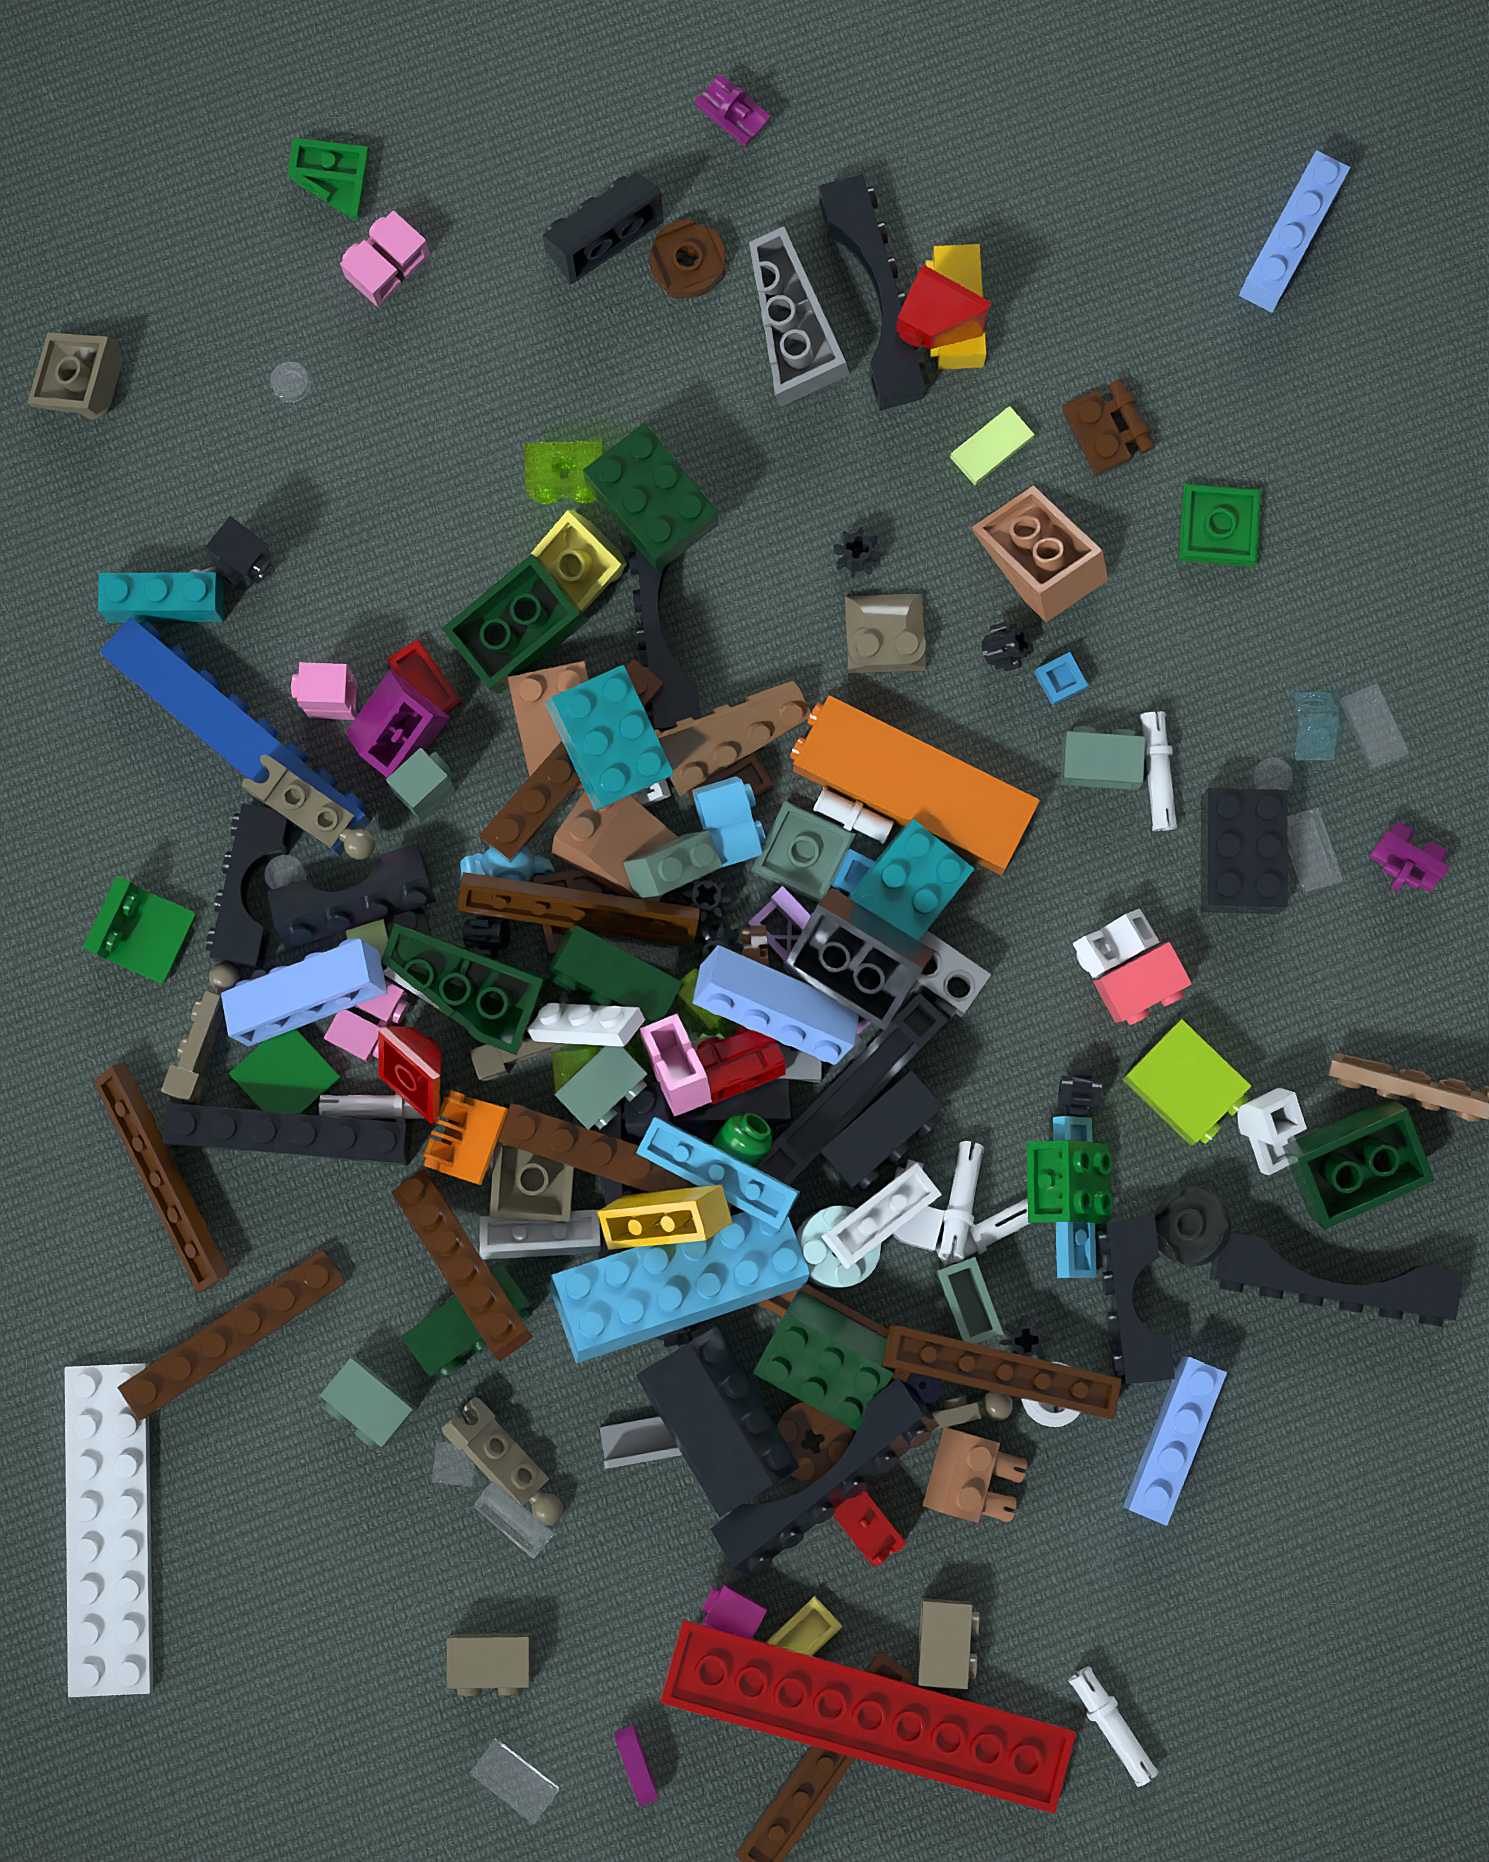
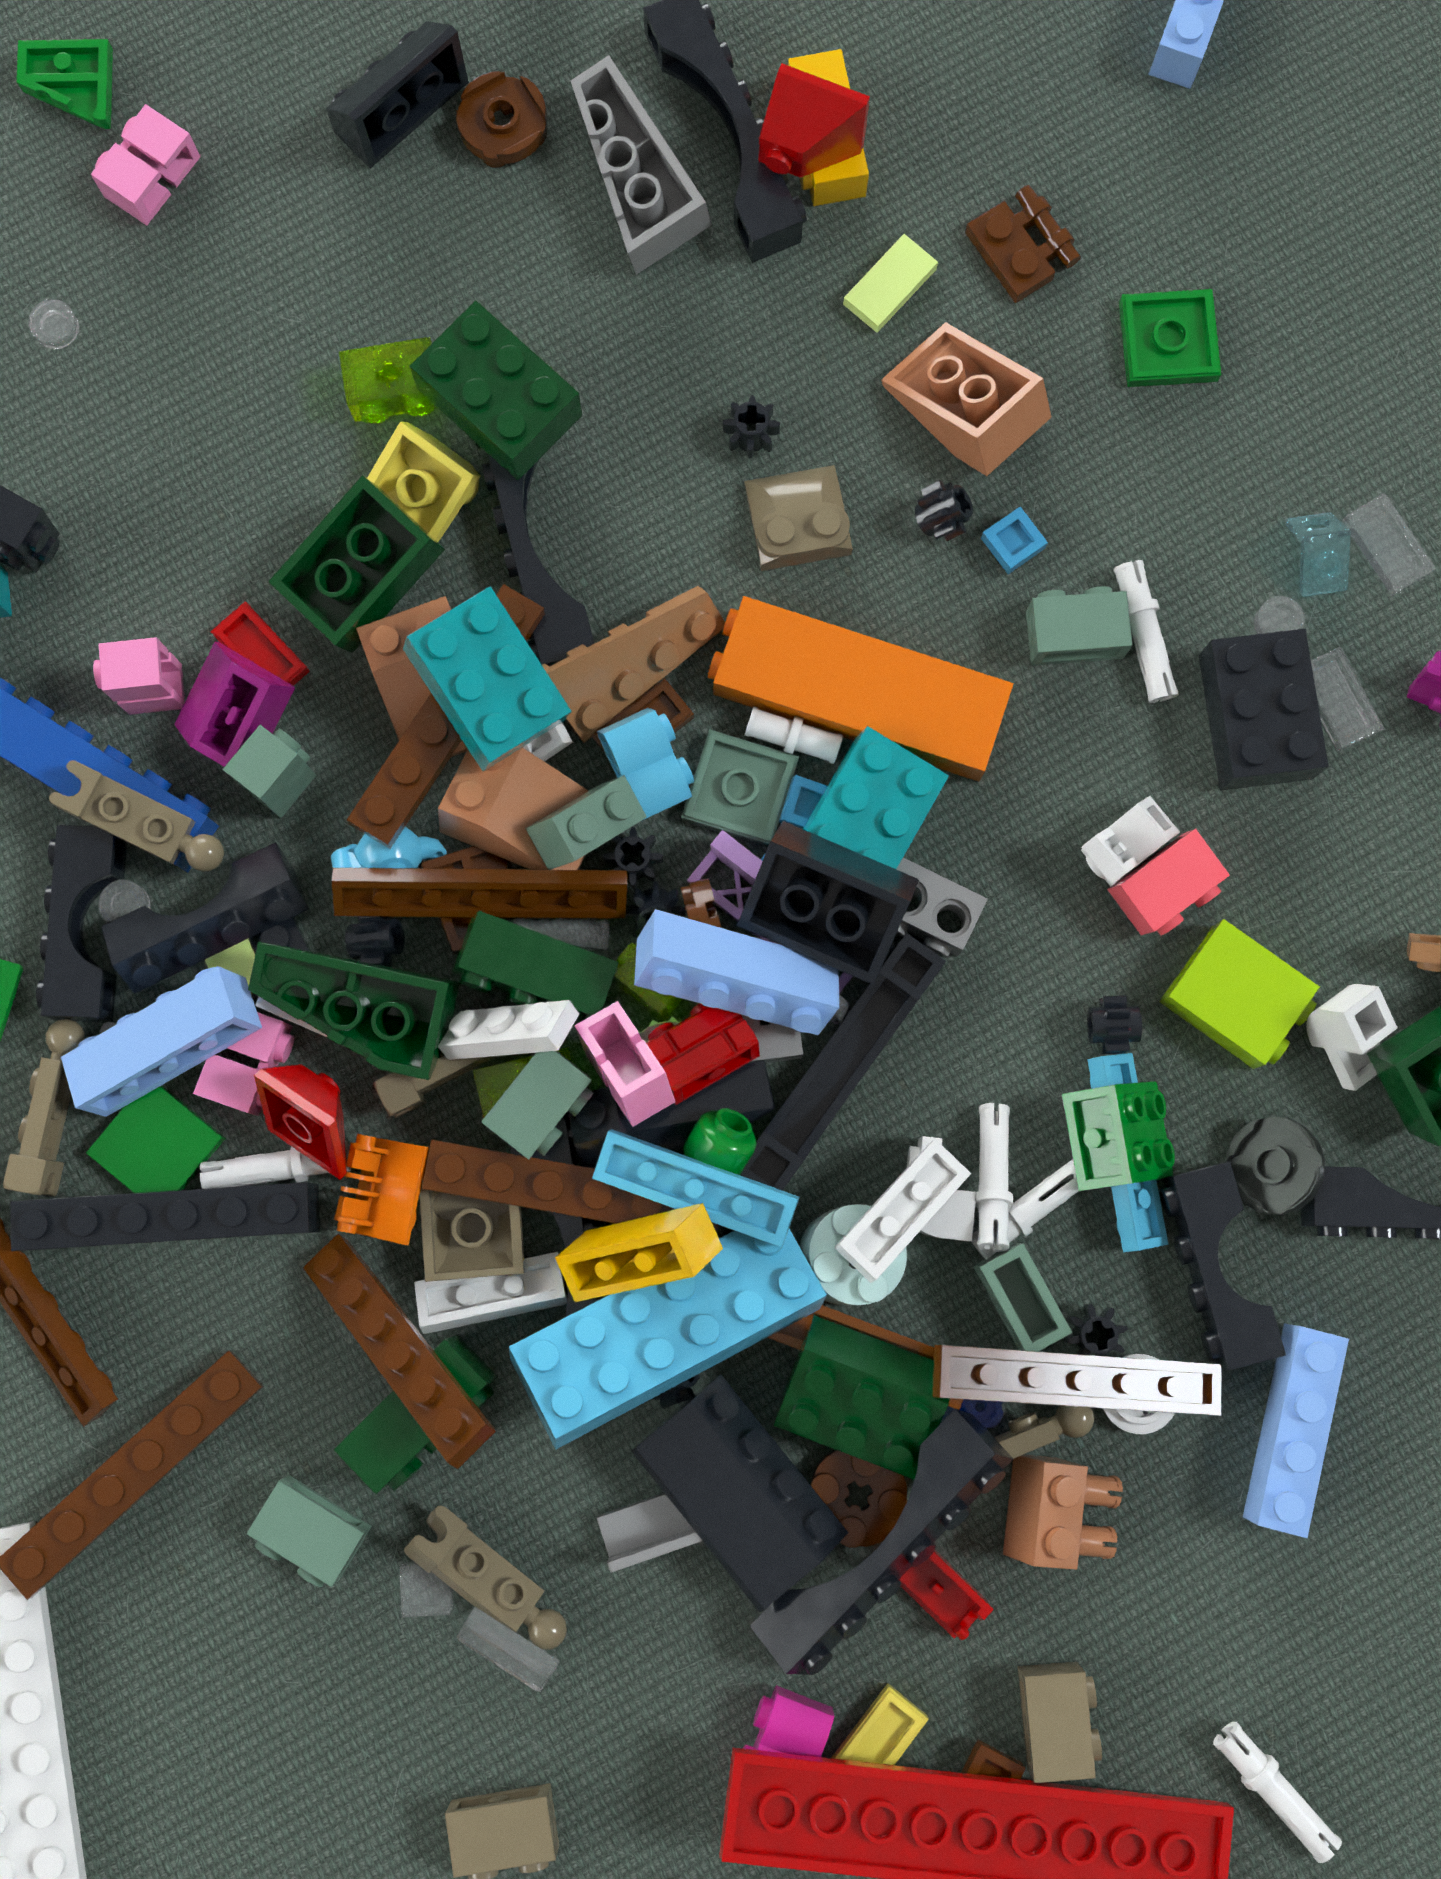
camera: 10 degrees left, 0 degrees up
black brick [819,1070,944,1191] -> none

